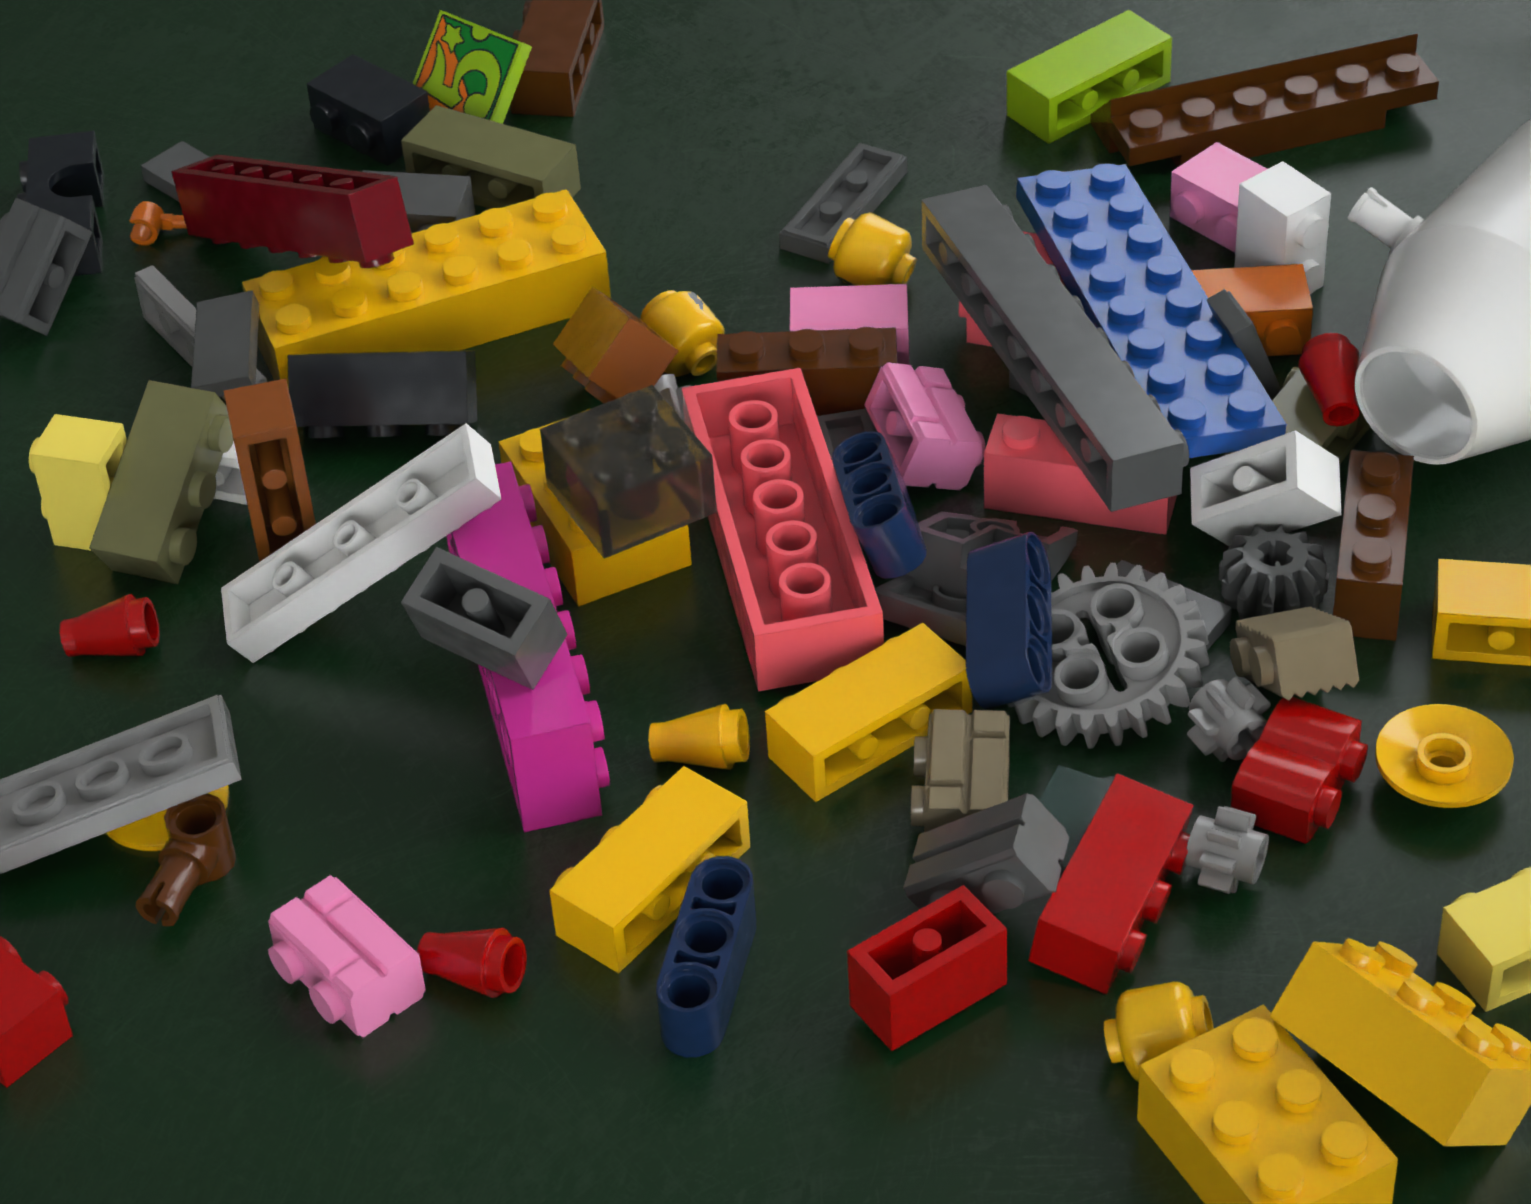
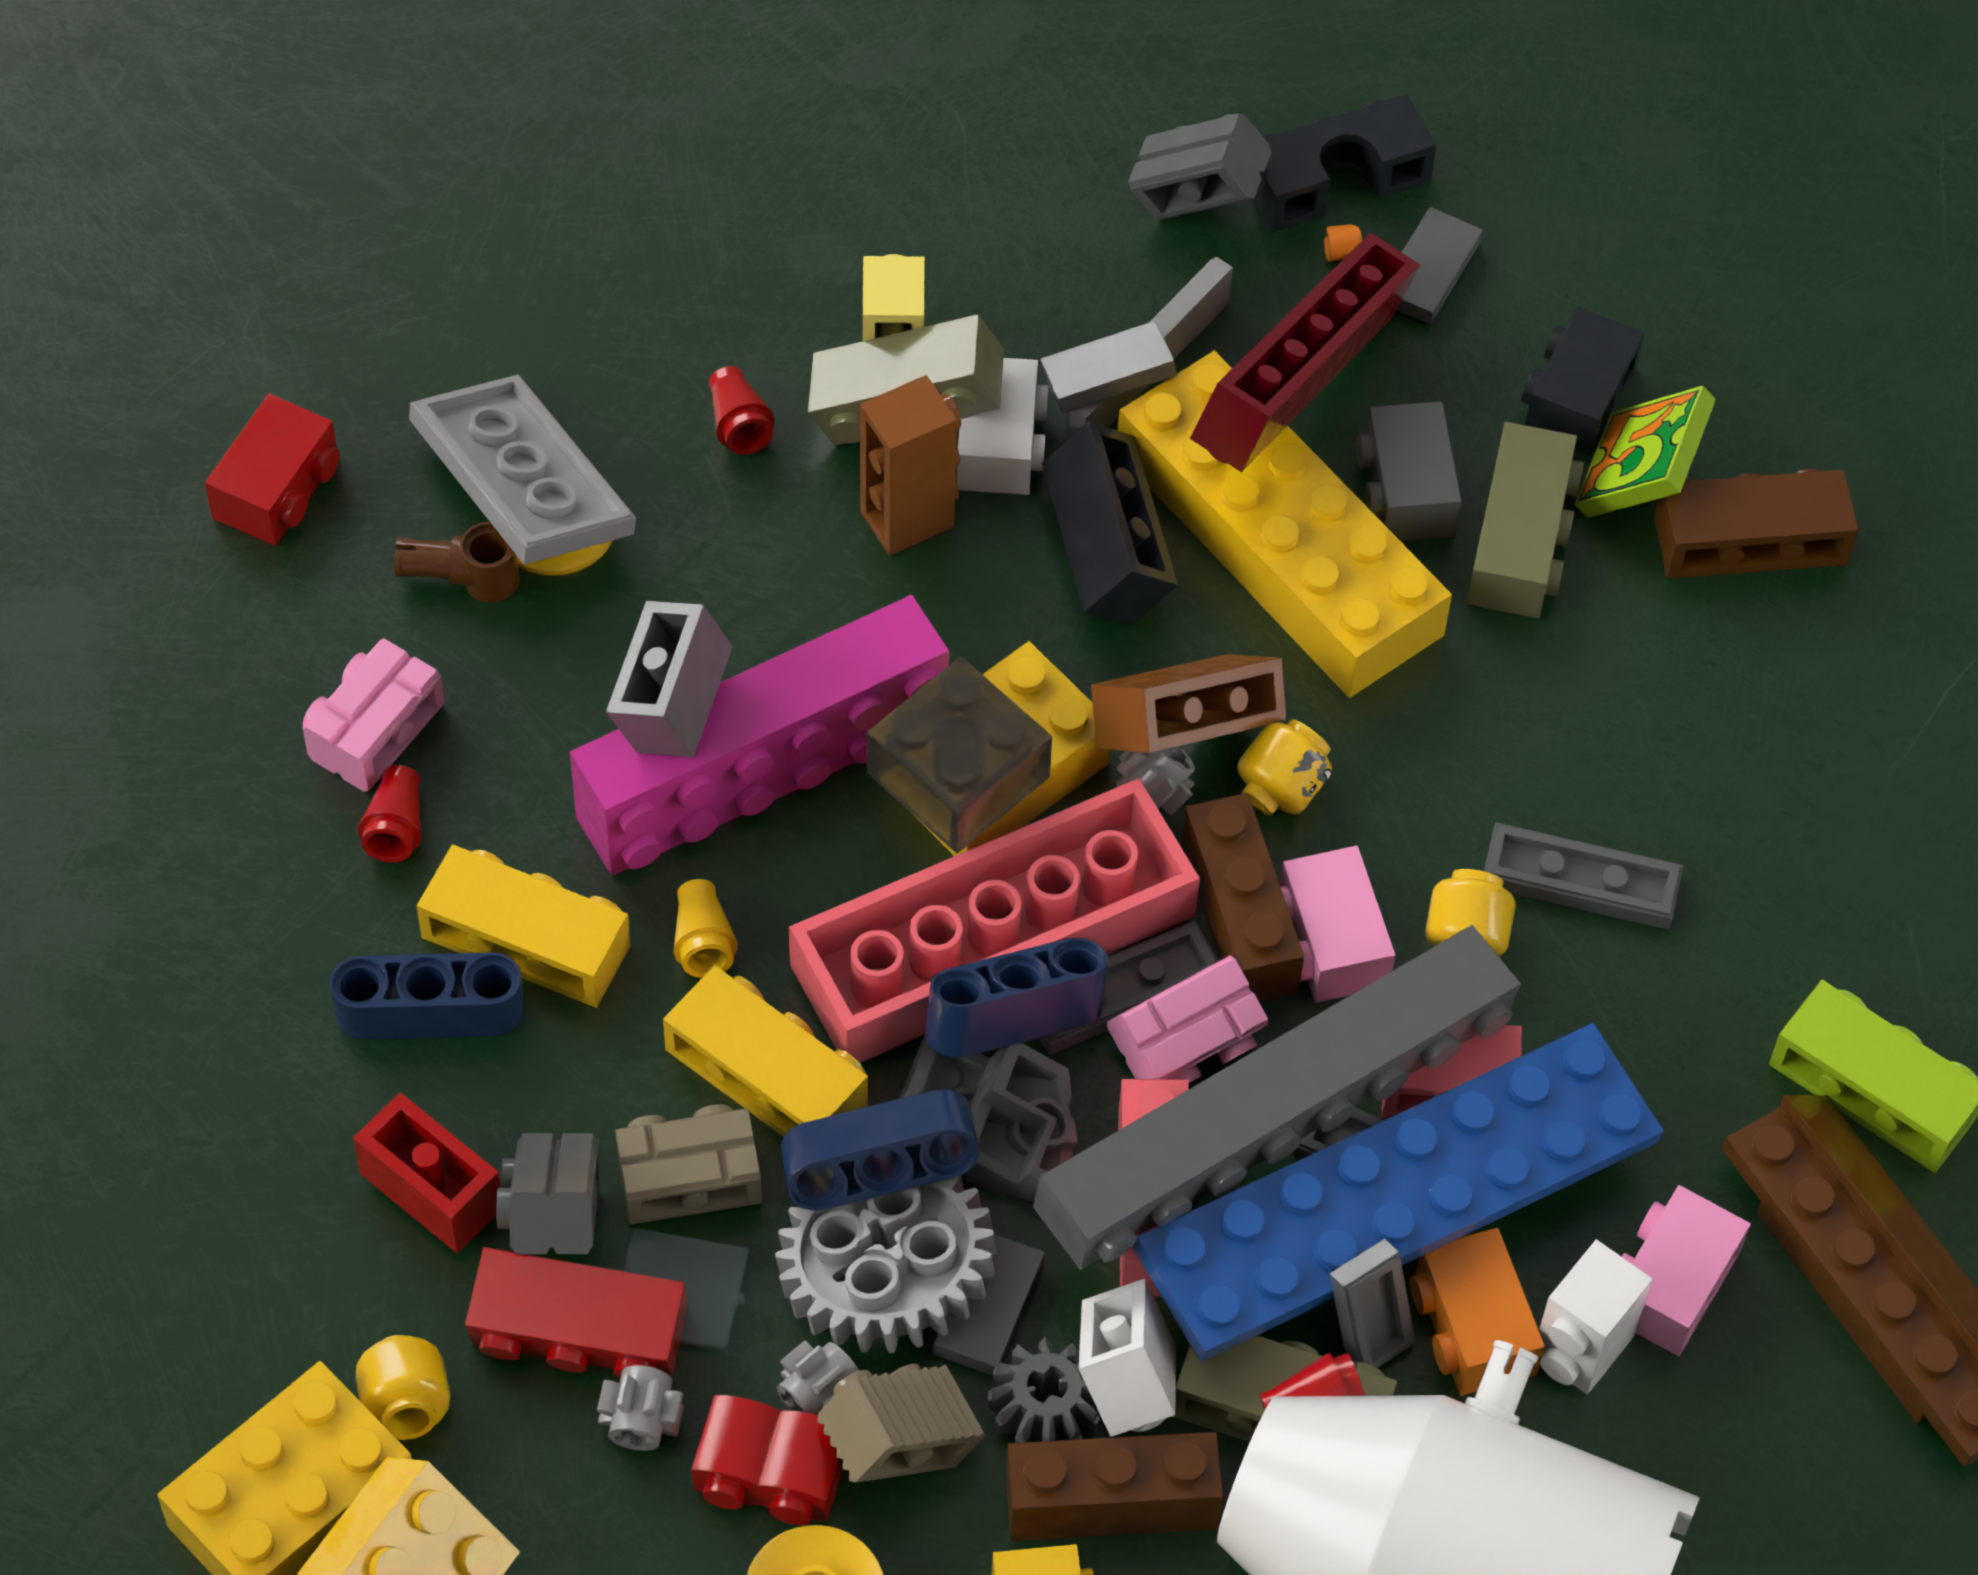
camera: 70 degrees right, 15 degrees up
white piece [221,423,501,663] -> none

